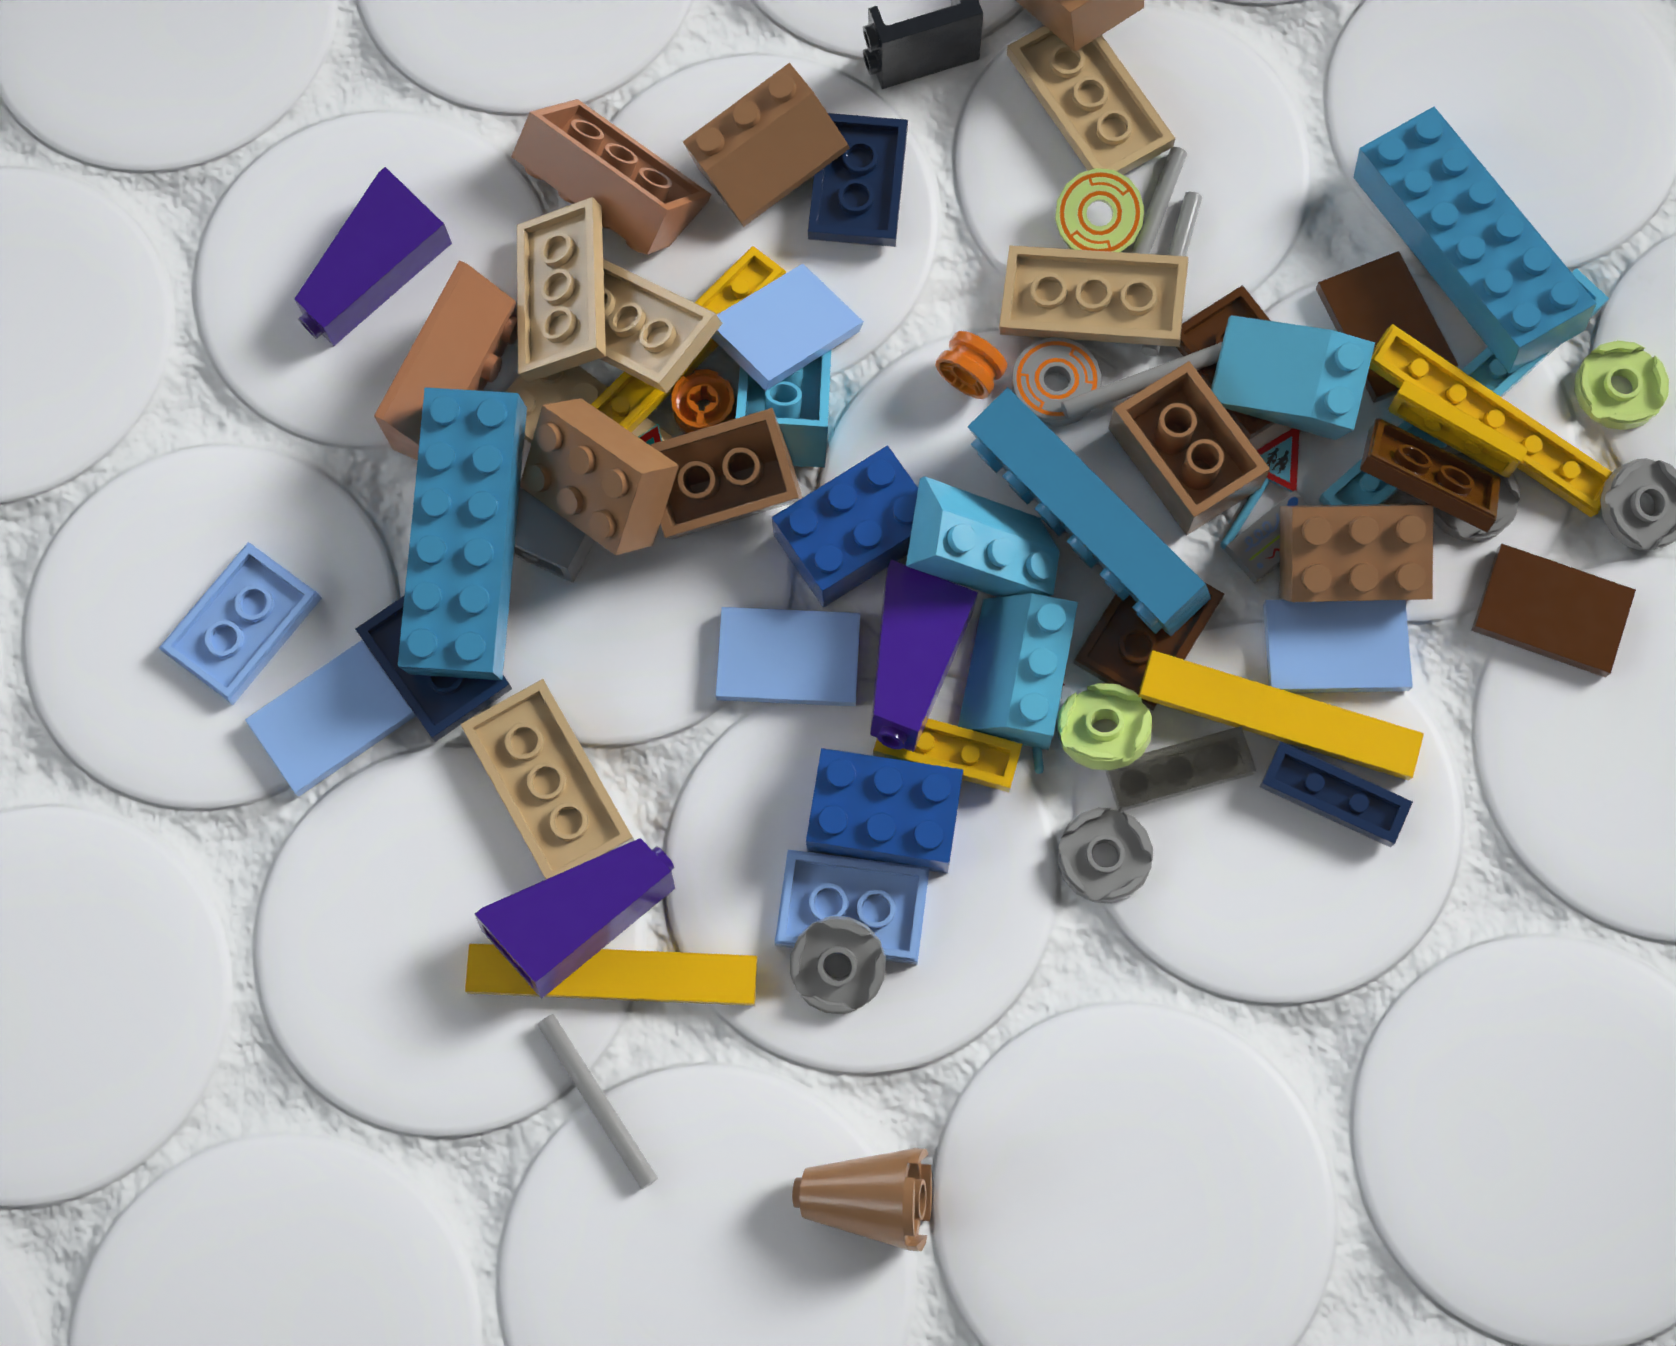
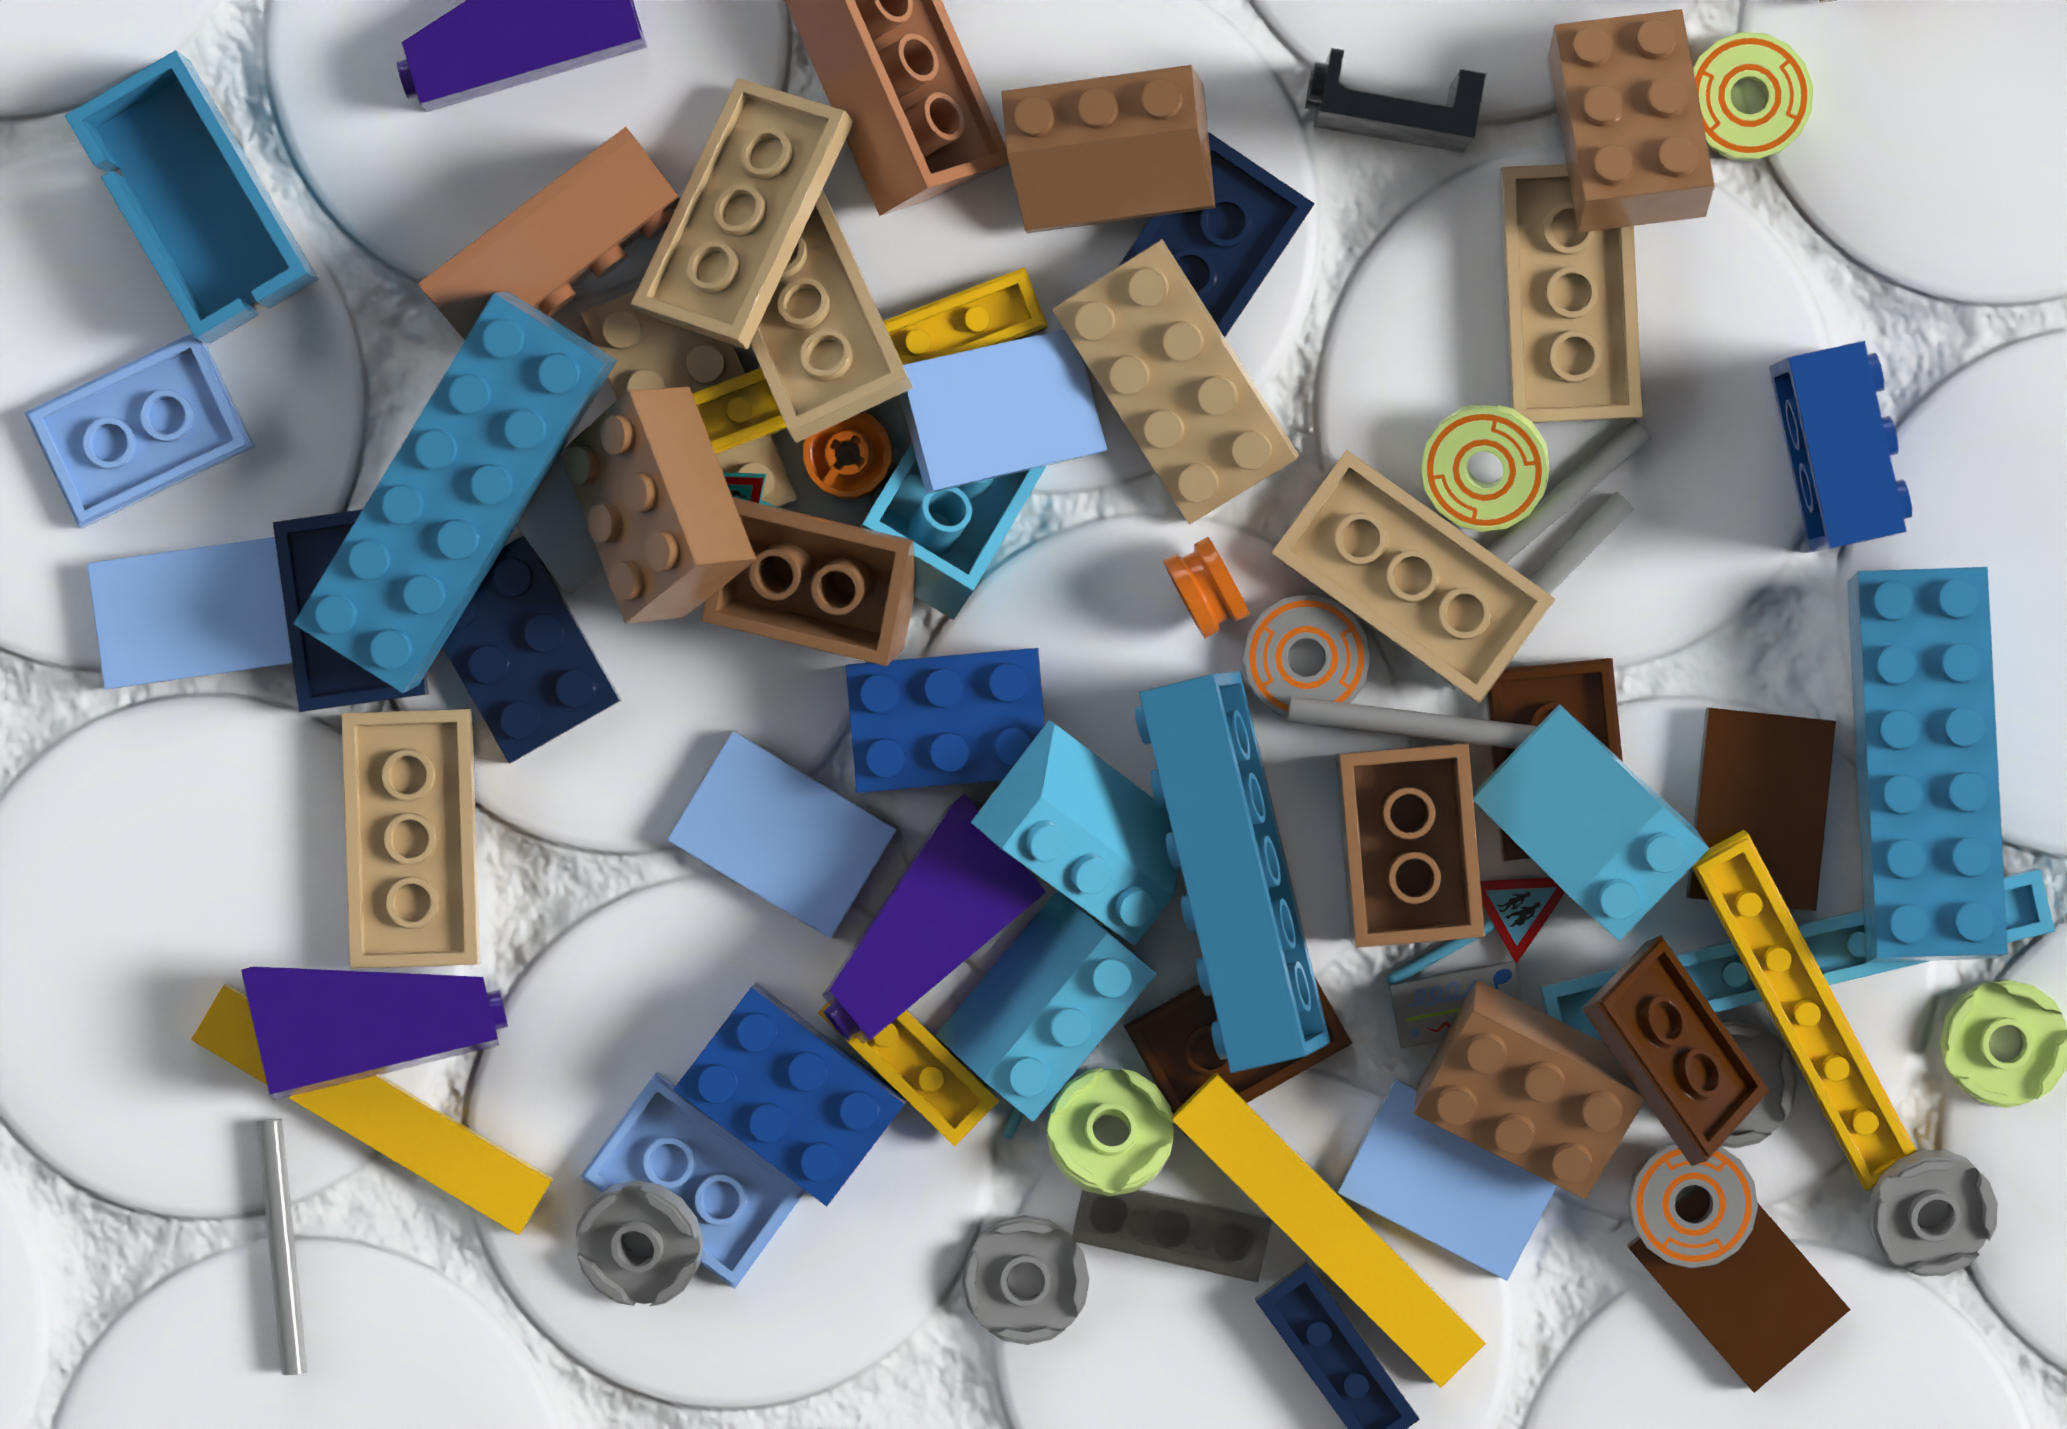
camera: 25 degrees right, 15 degrees up
yellow tile [1387,379,1529,478] -> none
none -> dark azure piece [65,50,319,344]
none -> dark blue plate [443,536,622,764]
none -> tan plate [1052,239,1299,525]
none -> light grey tile [1627,1141,1758,1268]
none -> blue brick [1769,341,1912,552]

